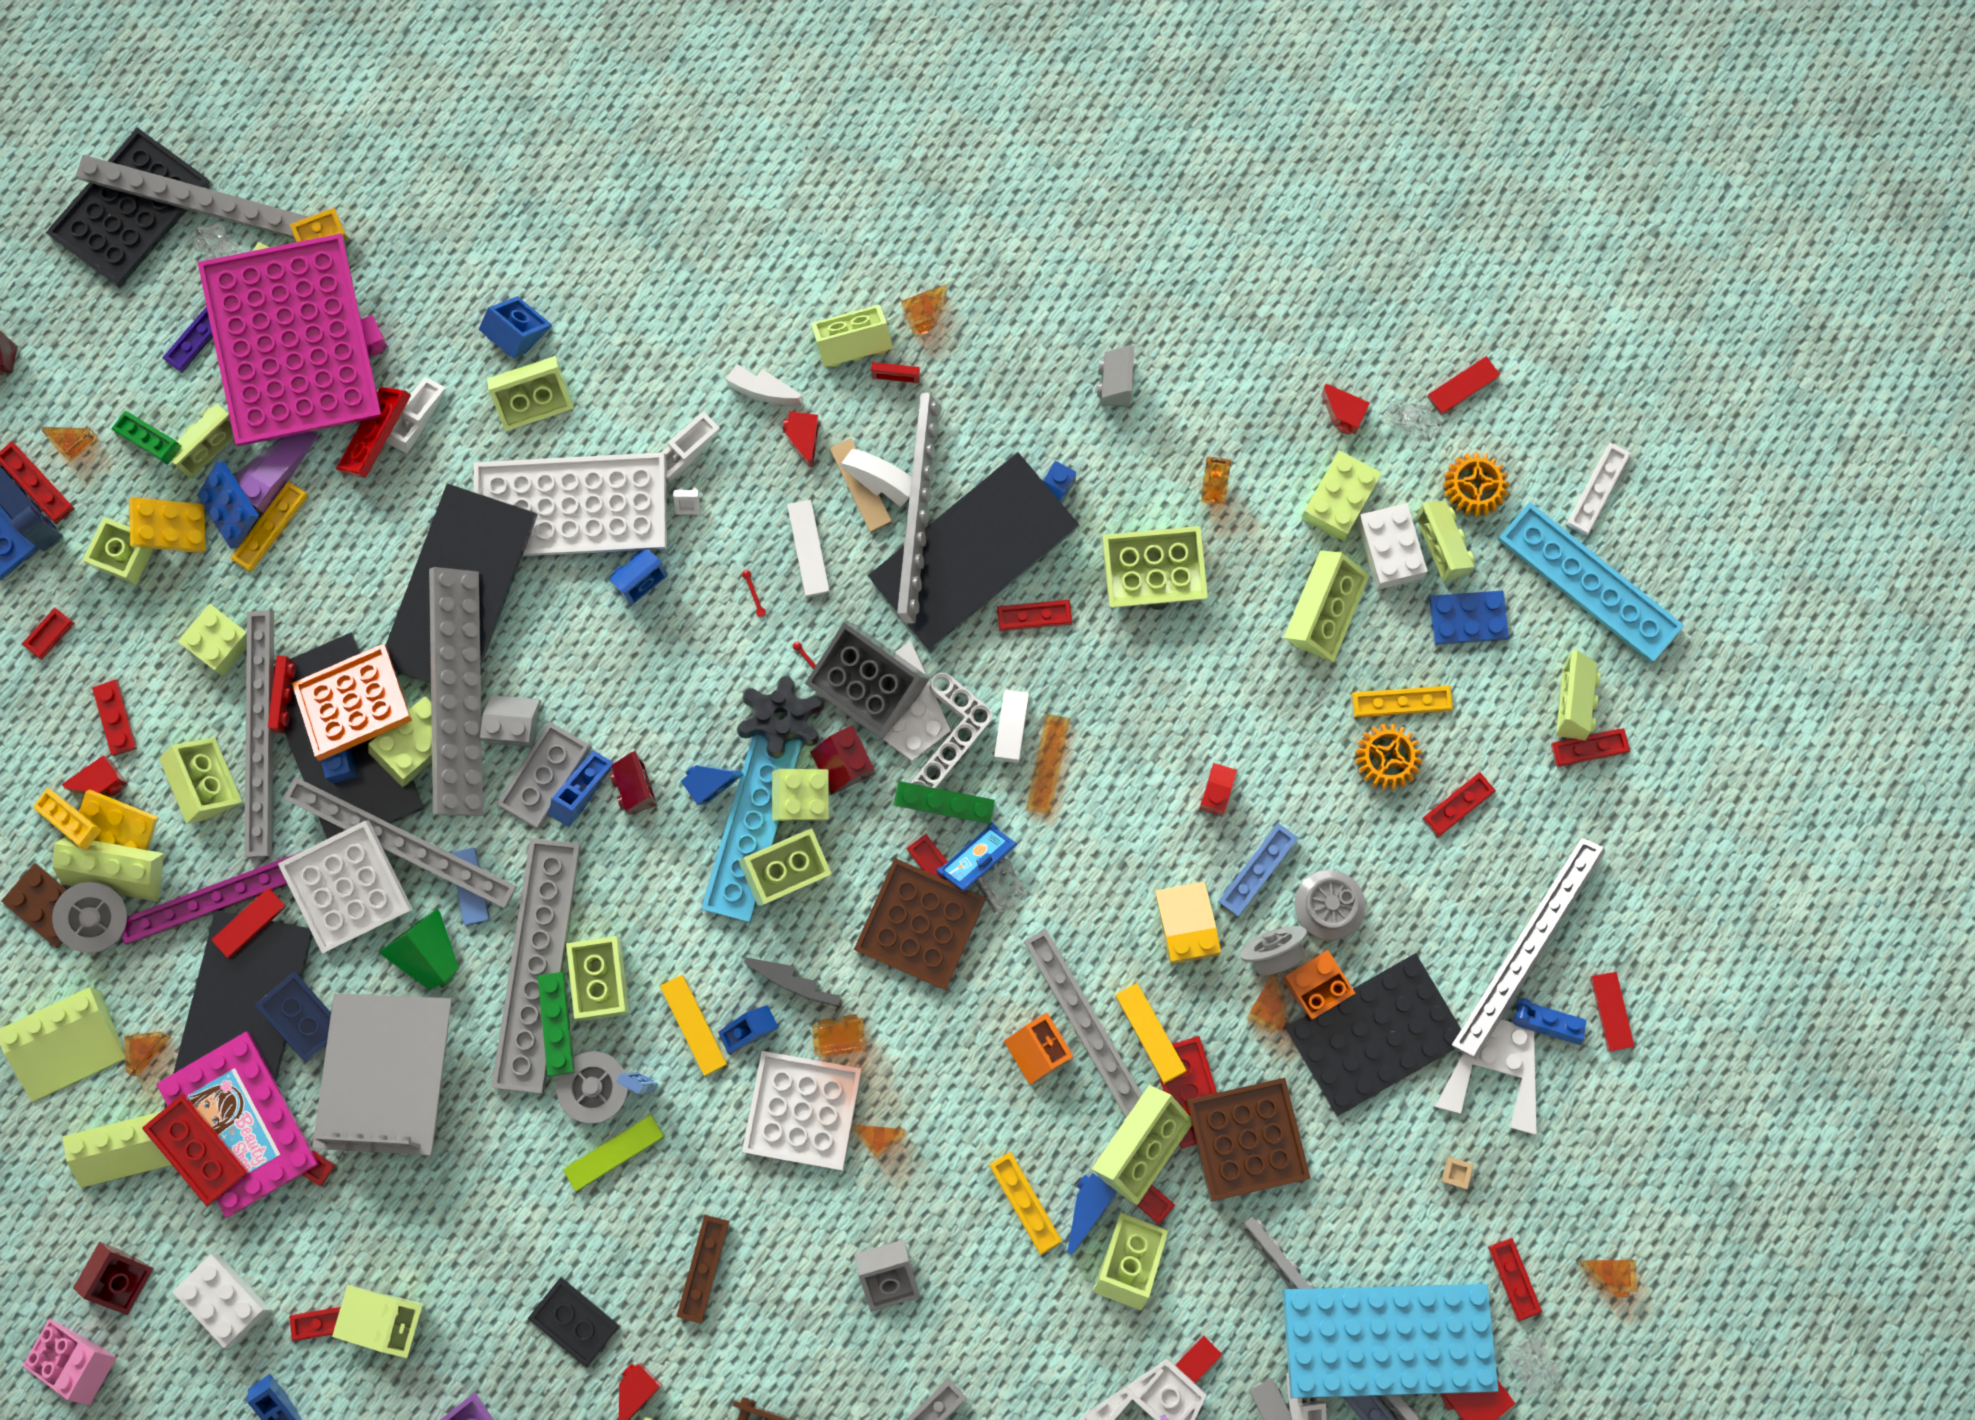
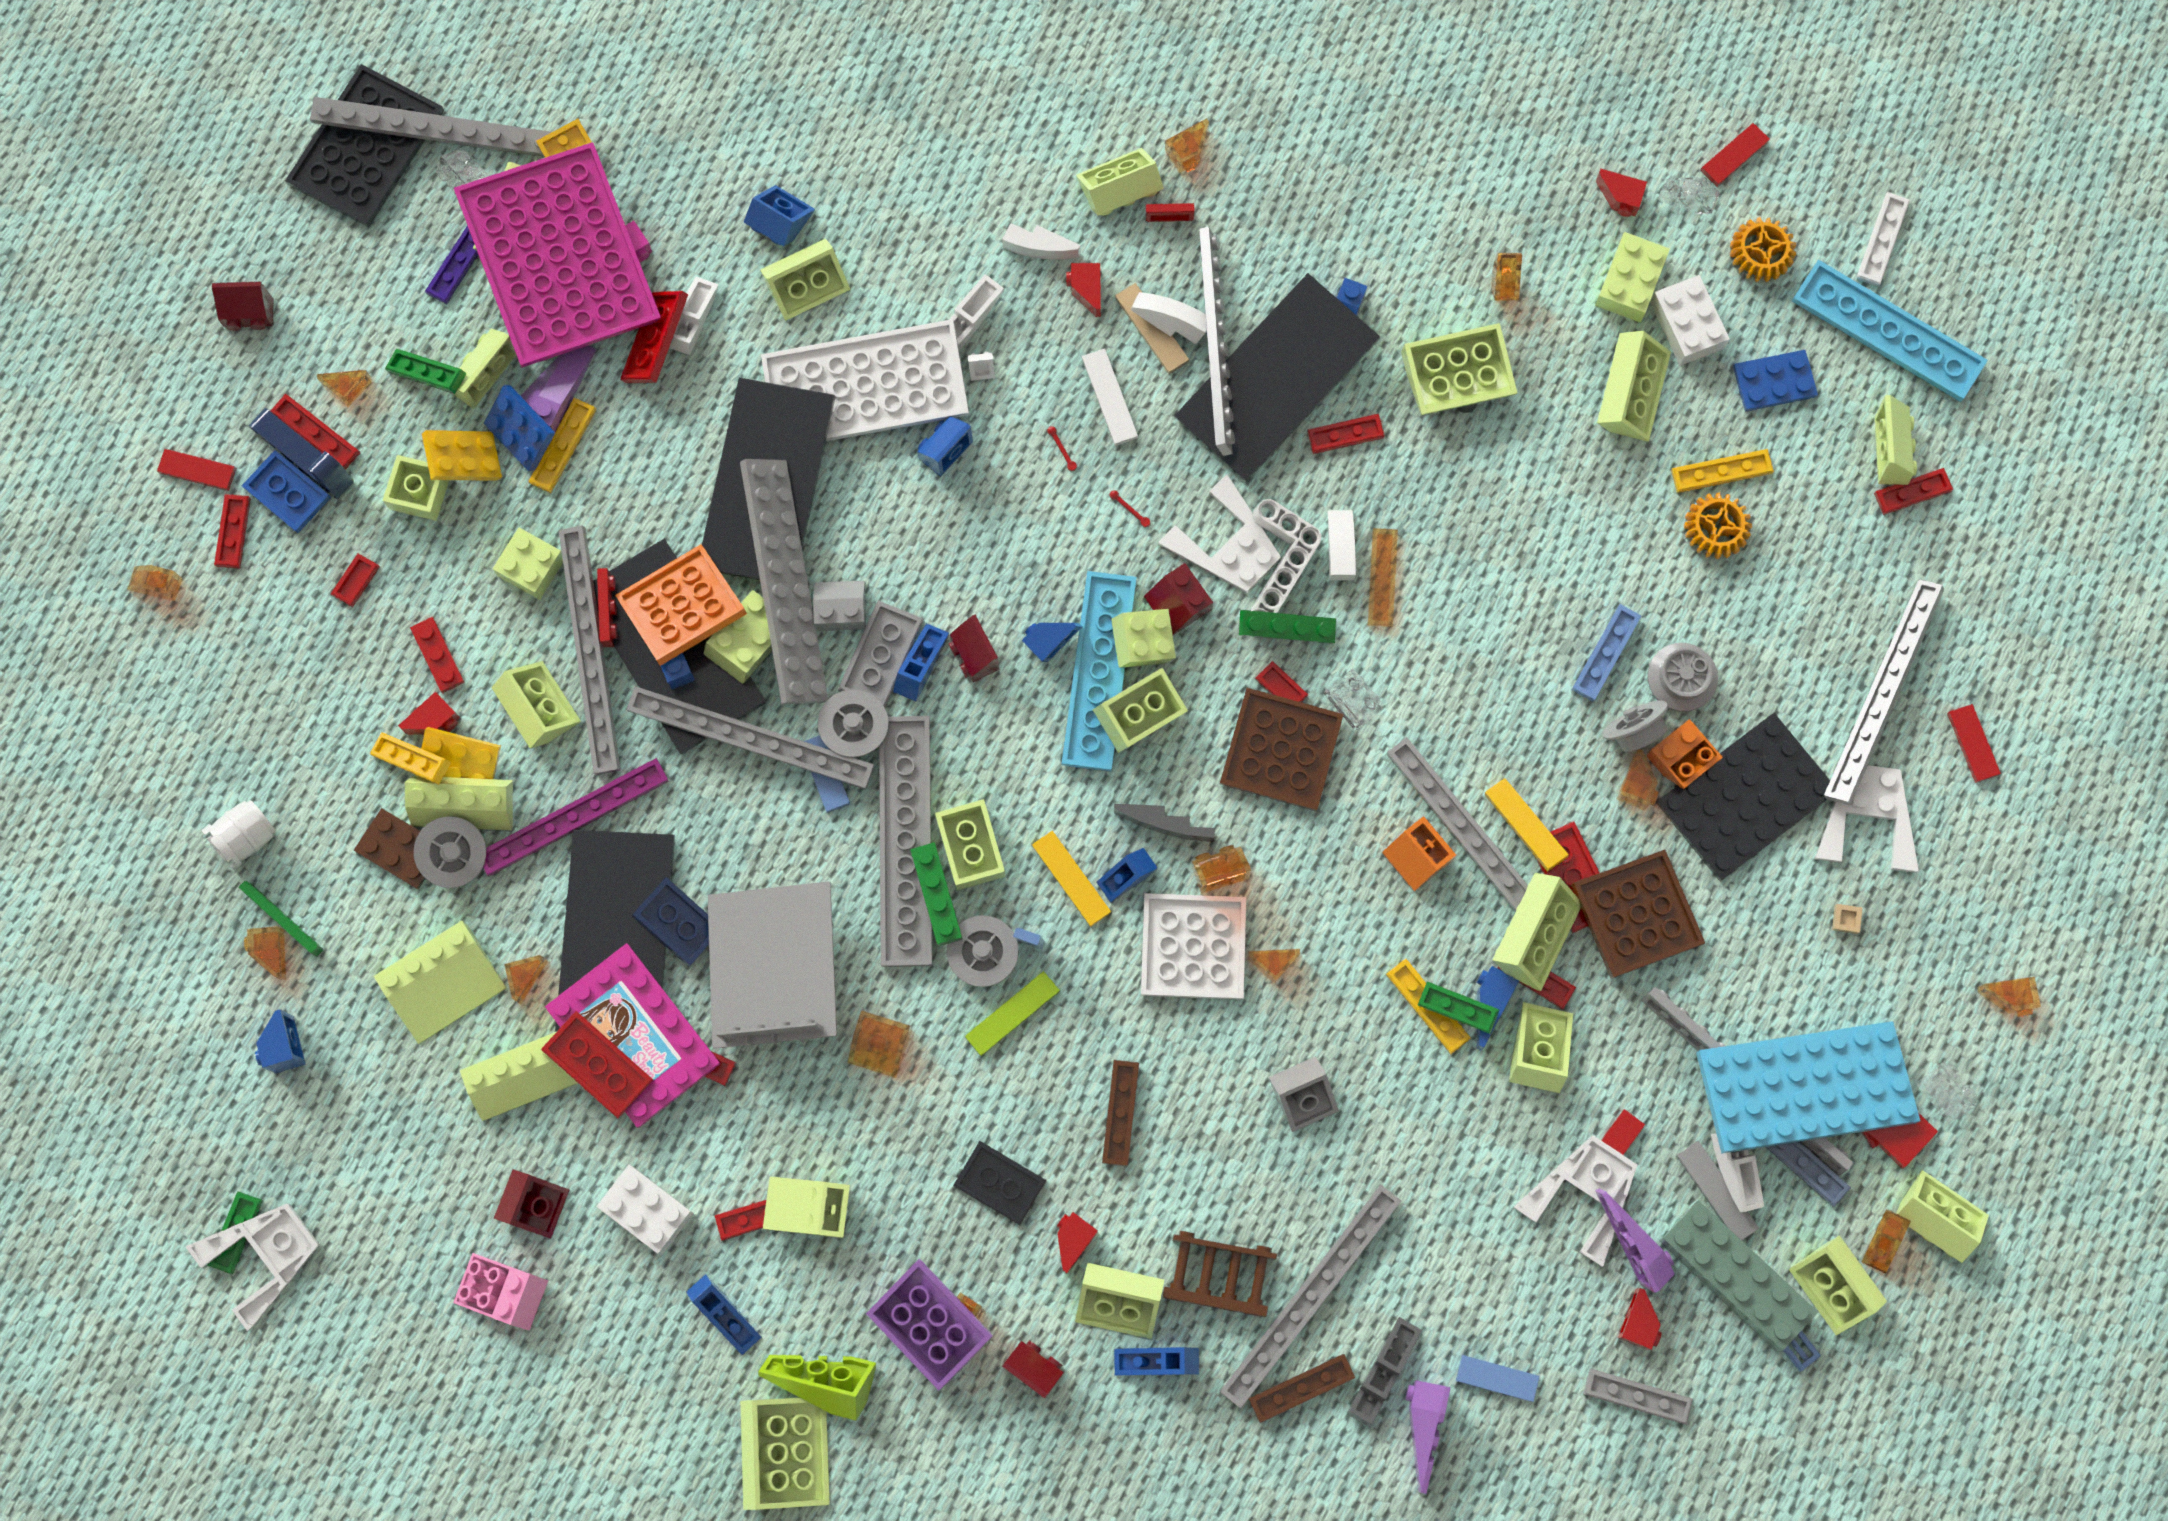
camera: 10 degrees left, 0 degrees up
red tile [211,888,287,959] -> none
white plate [278,819,413,954] -> none
green slope [380,909,459,990] -> none
black plate [737,676,824,759] -> none
dark grey slope [805,622,930,739] -> none
door [936,822,1017,892] -> none
light grey slope [1097,345,1134,407] -> none
yellow slope [1155,882,1221,965] -> none
red slope [1199,763,1237,817] -> none
yellowish green slope [1415,501,1475,583] -> none
red tile [1422,772,1496,837] -> none
red tile [1488,1238,1543,1322] -> none
blue plate [1513,998,1586,1045] -> none
none -> light grey wheel [818,690,888,757]
none -> clear orange slope [847,1010,912,1078]
none -> green tile [1418,981,1500,1034]

